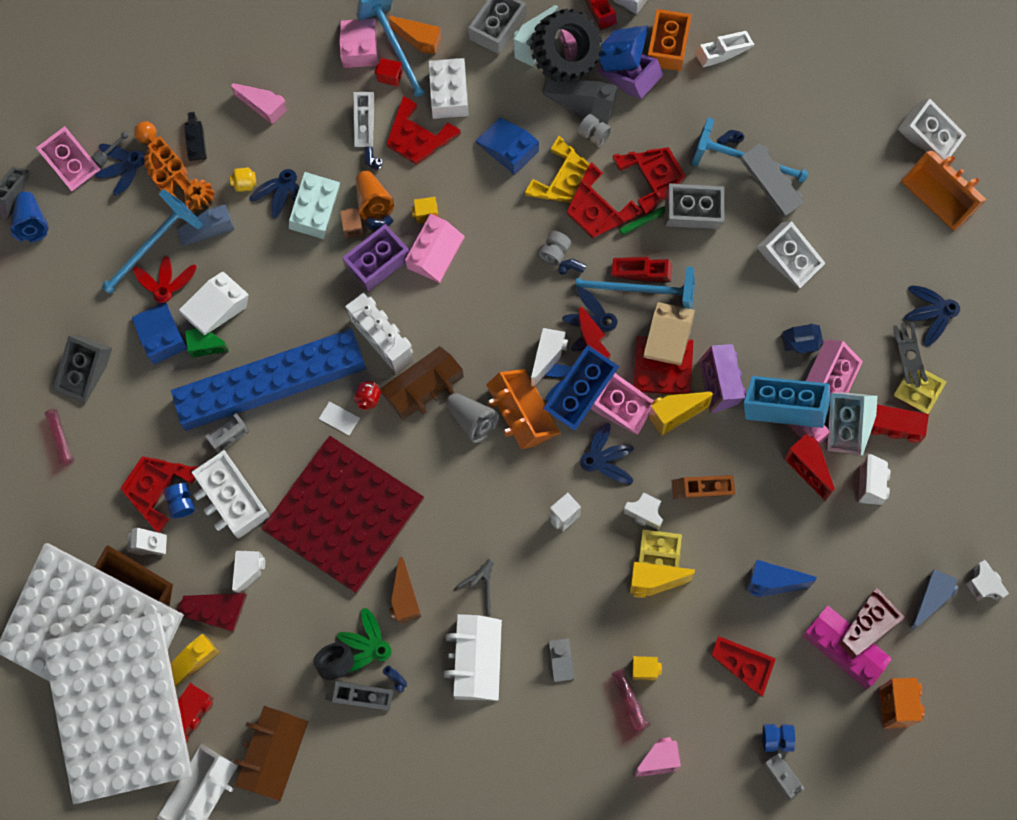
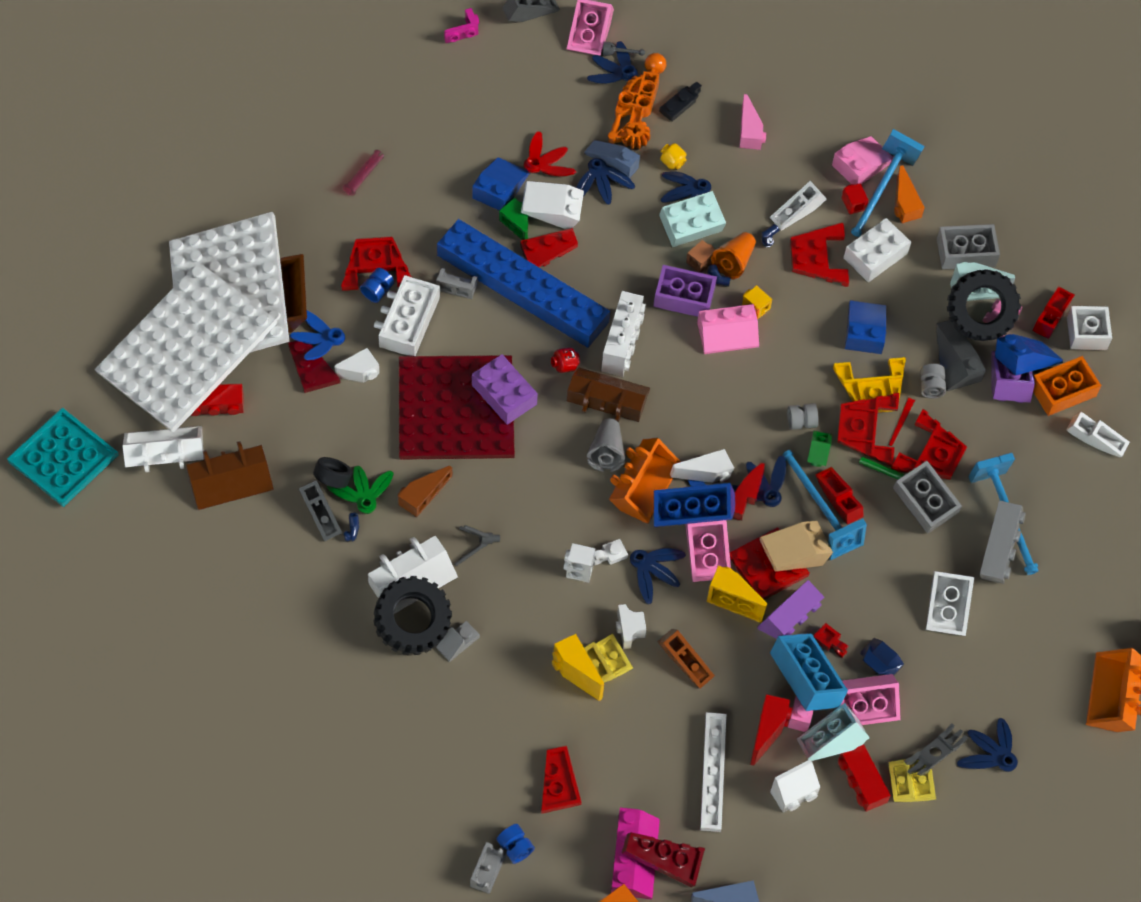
camera: 45 degrees right, 10 degrees down
blue cone [10,191,49,243] -> none
dark grey slope [53,335,112,402] -> none
dark azure tile [102,189,203,294] -> none
white brick [127,528,167,556] -> none
yellow slope [170,633,220,688] -> none
white sticker [319,401,360,435] -> none
dark blue arm [558,259,586,275] -> none
clear pink pin [612,669,651,732] -> none
yellow brick [632,656,662,681] -> none
bright pink slope [634,738,681,777] -> none
dark blue arm [716,130,745,145] -> none
blue slope [746,560,817,597] -> none
none -> blue plant [290,310,345,360]
none -> black tyre [373,576,452,655]
none -> medium lavender brick [472,354,538,425]
none -> red wing [520,228,578,267]
none -> dark blue plant [576,158,635,205]
none -> white plate [594,539,628,565]
none -> white plate [700,712,726,832]
none -> green slope [807,430,832,467]
none -> red plate [813,623,848,658]
none -> red sticker [889,397,915,446]

